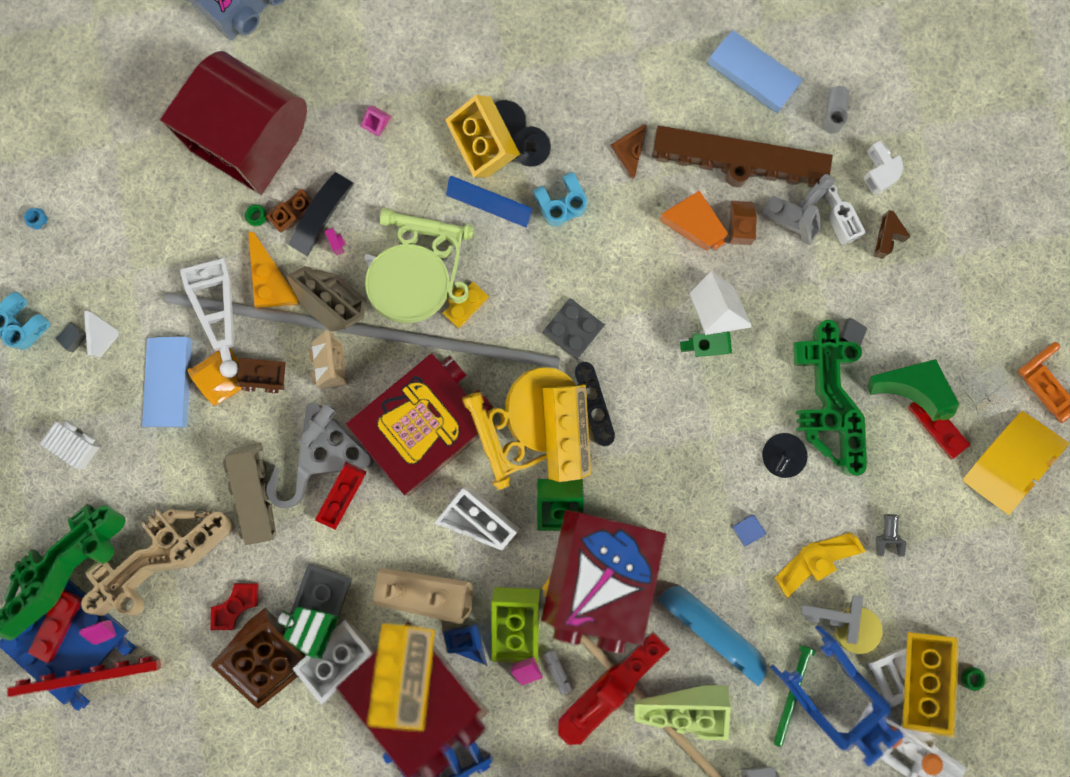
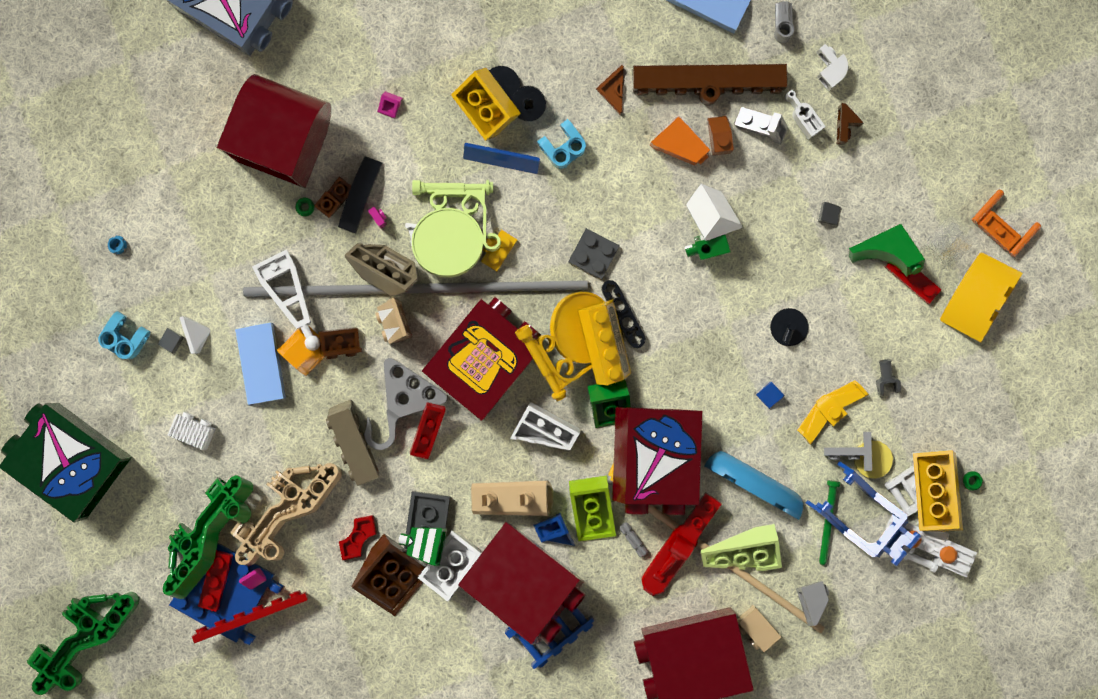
camera: 15 degrees left, 5 degrees up
light orange wing [248,232,299,308] -> none
light grey pin [298,403,337,449] -> none
yellow slope [368,623,435,731] -> none
dark pink slope [511,657,543,685] -> none
green beam [793,320,867,476] -> none
light grey axle [798,174,835,210] -> none

